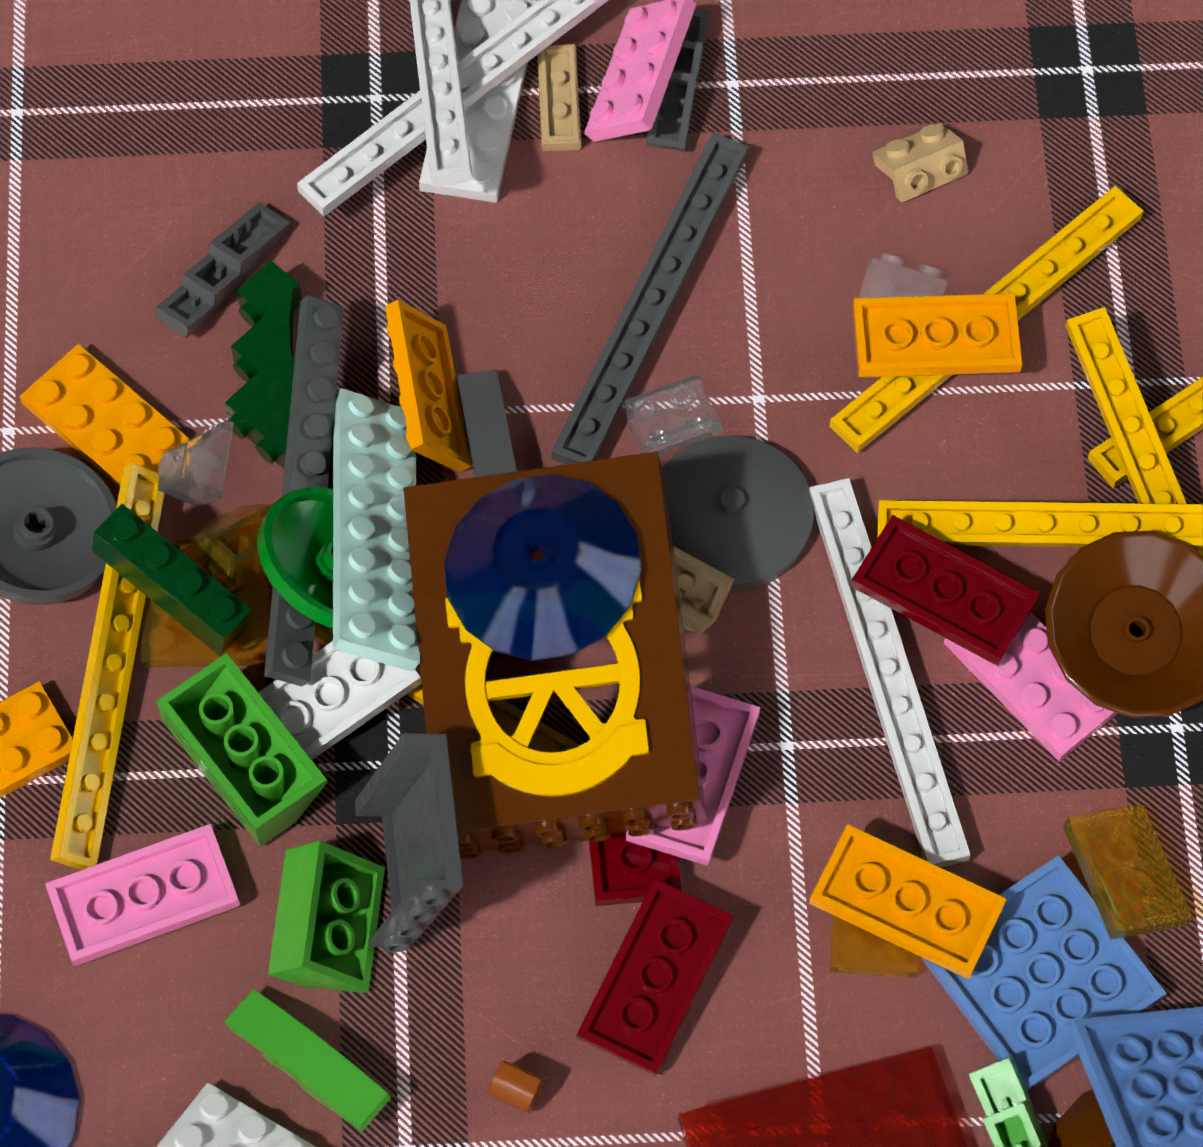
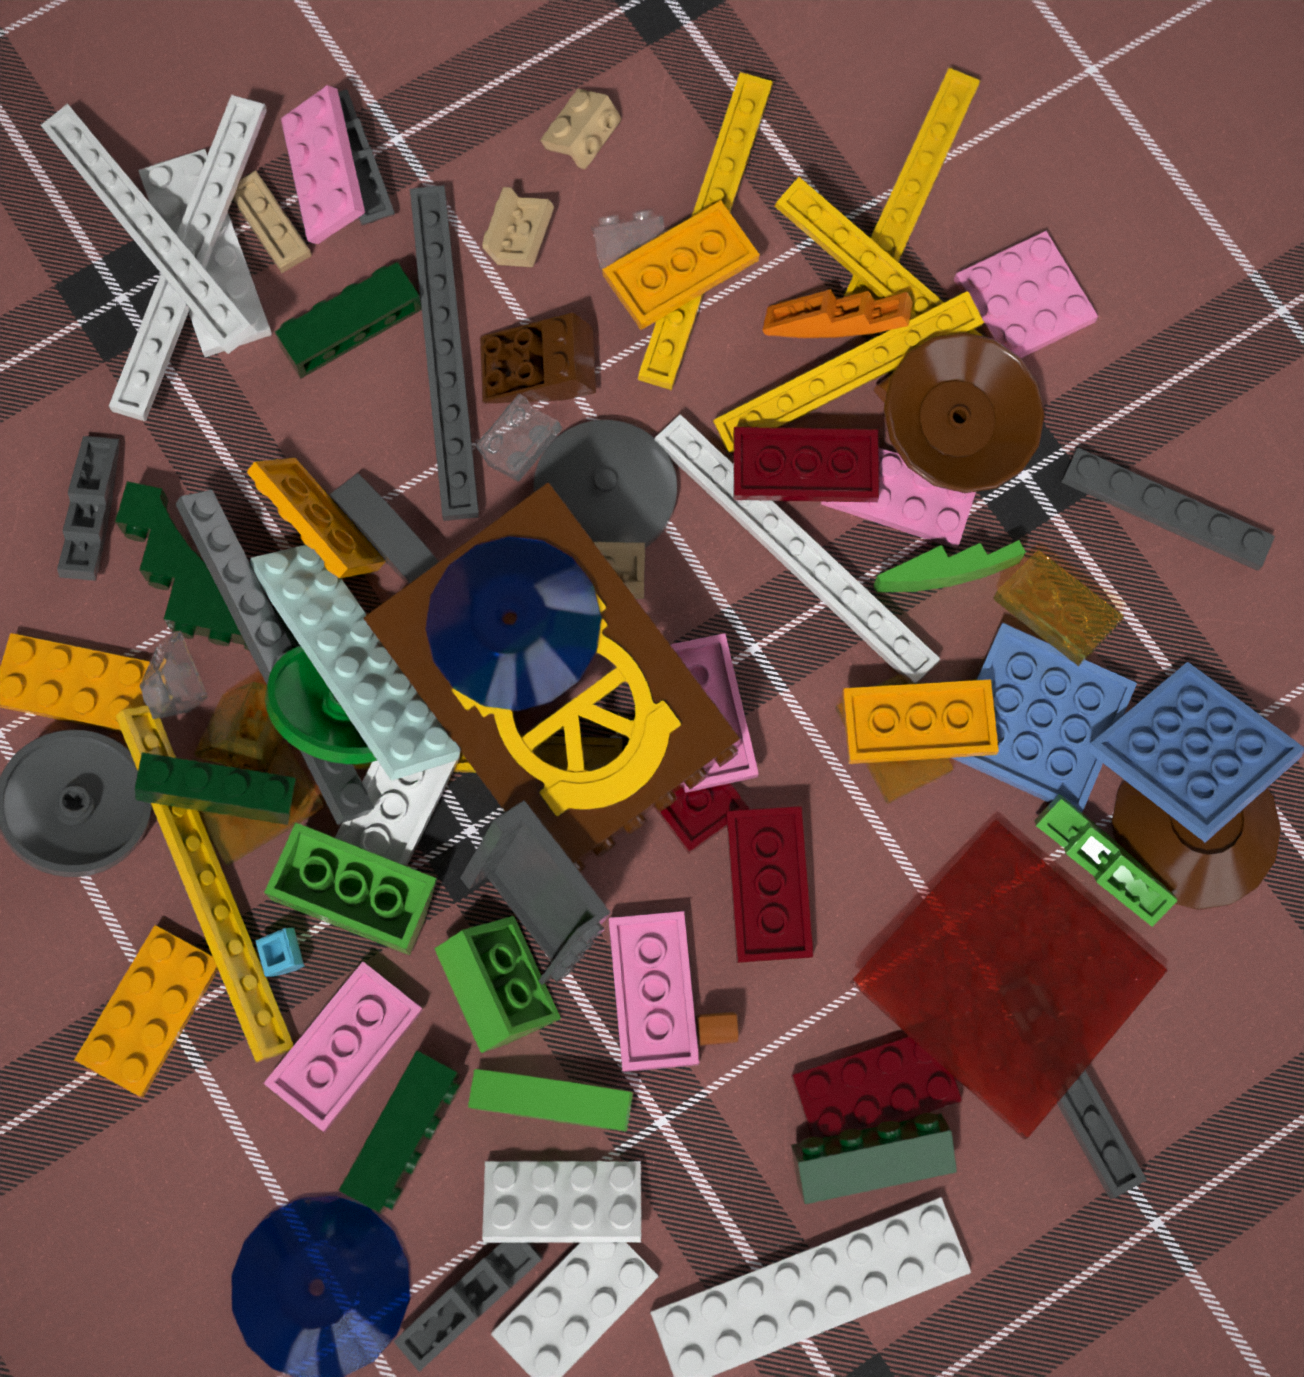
camera: 35 degrees left, 10 degrees up
none -> medium azure brick [256,928,304,977]
none -> dark green brick [274,262,422,379]
none -> dark green brick [338,1050,461,1214]
none -> reddish brown slope [480,312,596,404]
none -> tan bracket [482,187,554,267]
none -> bright pink plate [609,911,699,1072]
none -> orange slope [762,289,913,338]
none -> bright green slope [873,540,1026,593]

